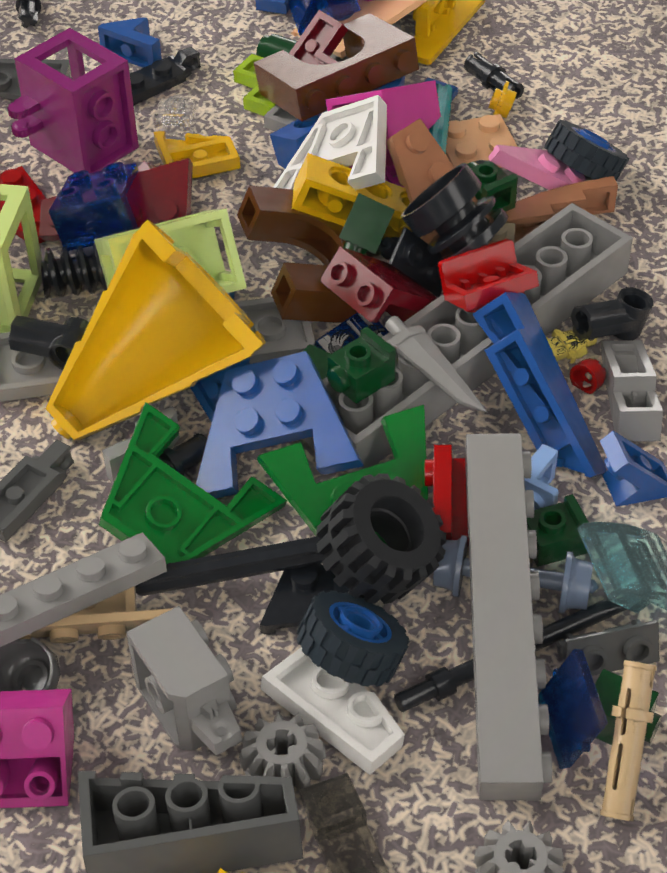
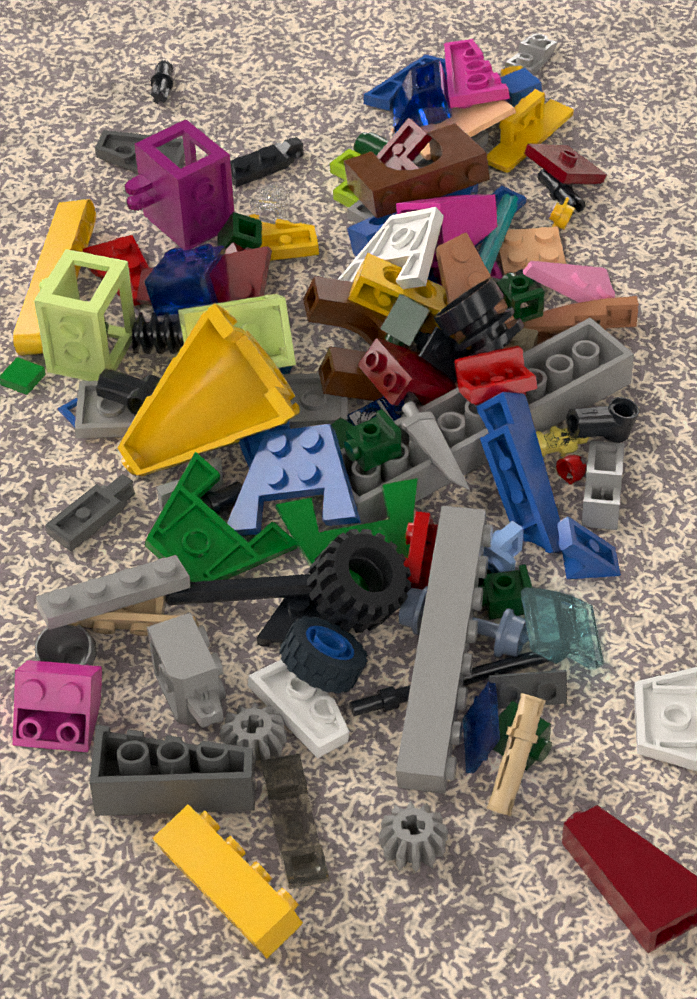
camera: 10 degrees right, 0 degrees up
blue slope [98,17,162,68] -> none
black wheel [544,120,629,181] -> none
none -> dark green brick [217,212,262,255]
none -> dark red plate [524,144,607,184]

